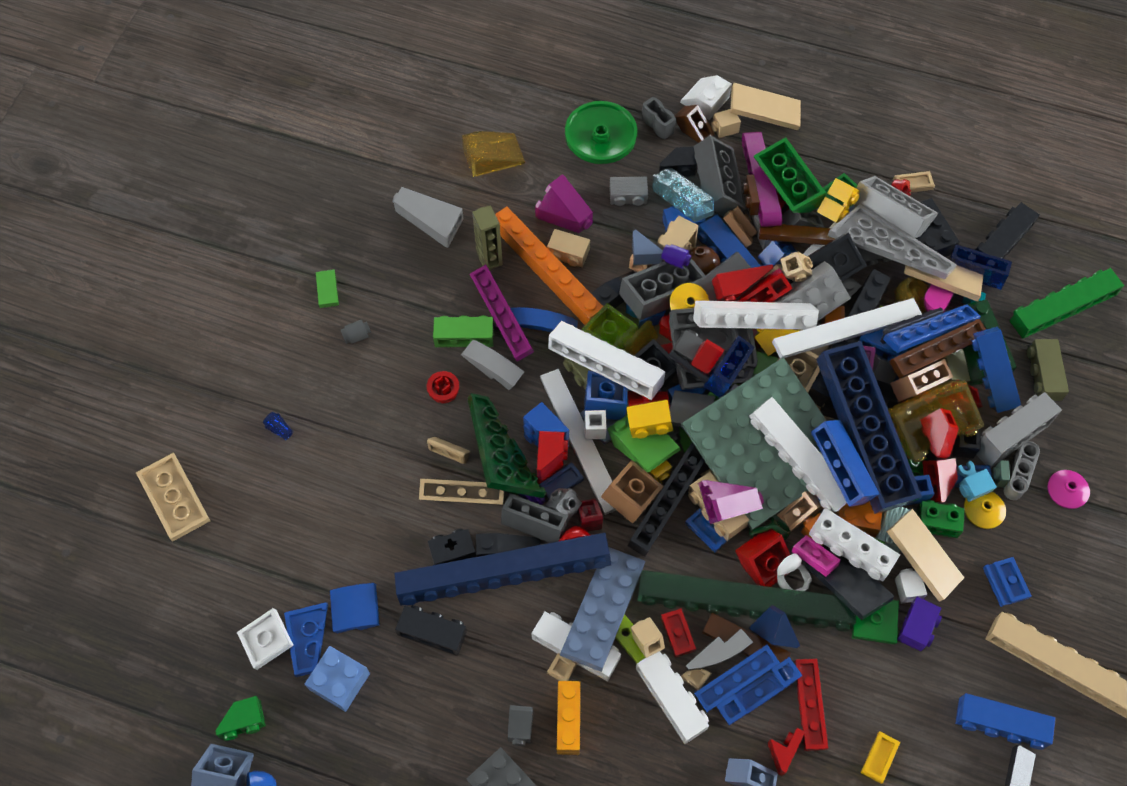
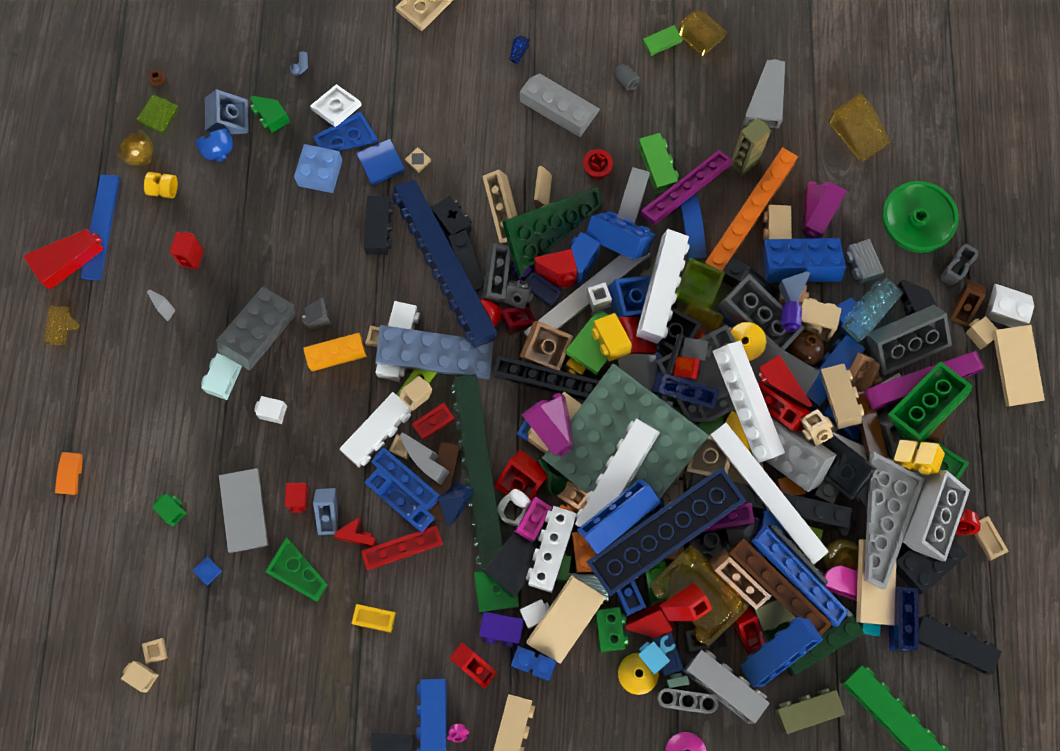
camera: 75 degrees right, 10 degrees up
reddish brown plate [742,175,760,216] -> none
blue plate [983,557,1031,607] -> none
none -> sand blue arm [290,52,308,76]
none -> tan tile [405,147,431,173]
none -> dark pink plate [447,724,469,742]
none -> red slope [449,643,498,688]
none -> blue piece [511,646,556,681]
none -> light grey slope [520,73,600,137]
none -> blue brick [586,211,655,260]
none -> clear yellow slope [678,10,728,56]
none -> blue brick [762,238,846,283]
none -> tan brick [821,364,864,429]

